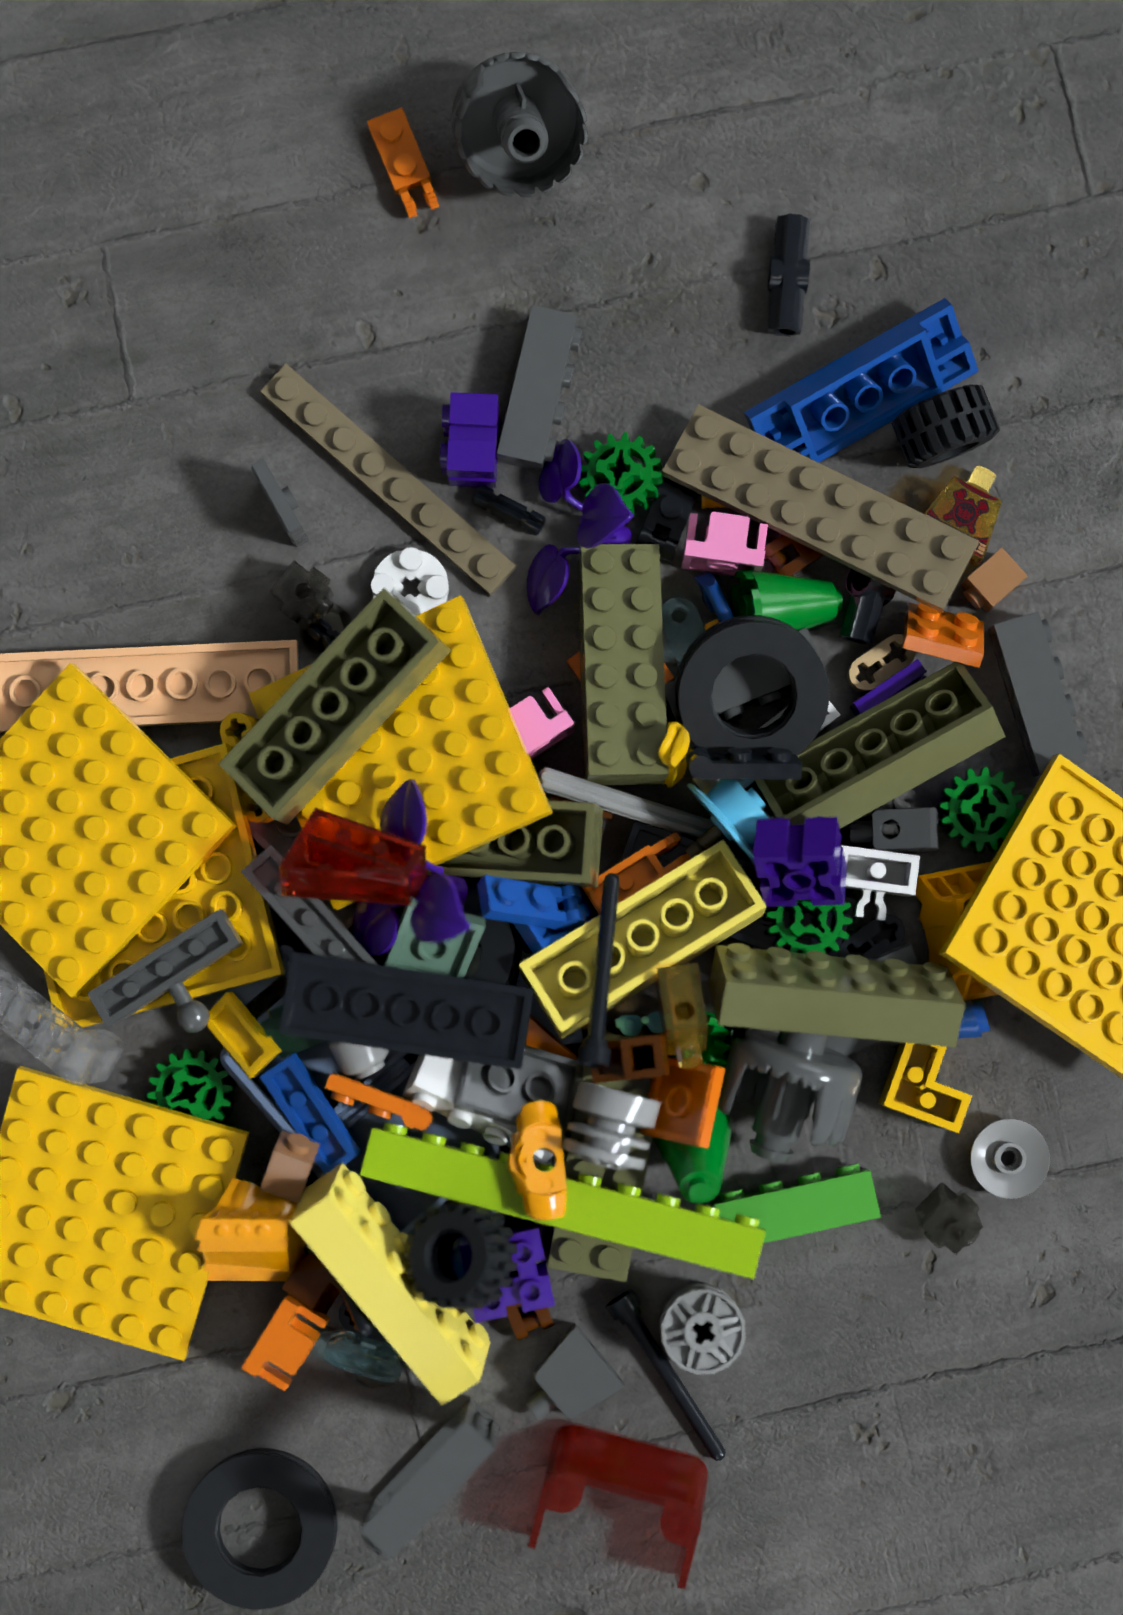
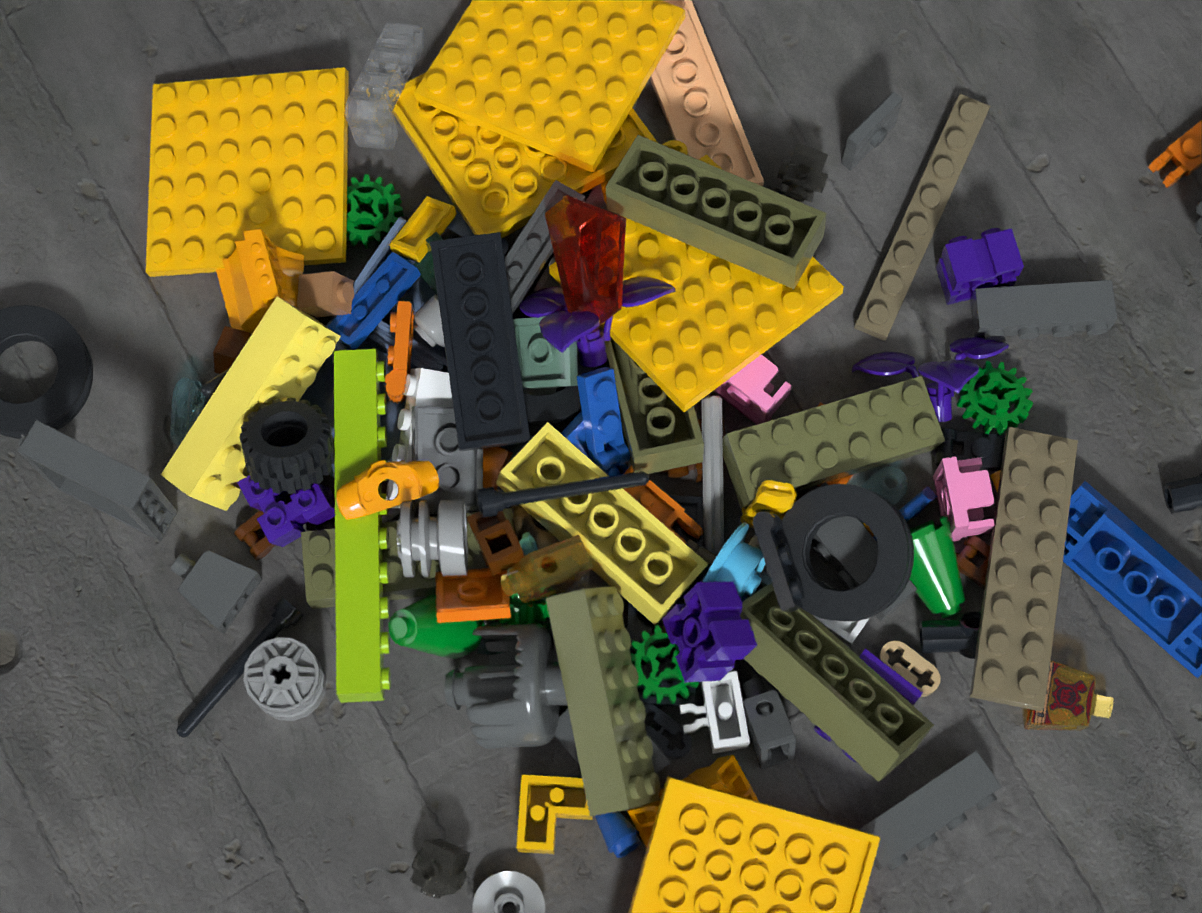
camera: 75 degrees right, 10 degrees down
dark grey plate [87,909,244,1033] -> none
orange panel [241,1294,330,1391] -> none
white plate [371,547,449,615] -> none
black axle [472,485,546,536] -> none
clear red windscreen [527,1422,708,1590] -> none
bright green brick [713,1163,881,1243] -> none
black tyre [891,385,1000,468] -> none
orange plate [903,602,984,668] -> none
green gear [937,767,1024,853] -> none
medium nougat brick [962,548,1028,613] -> none

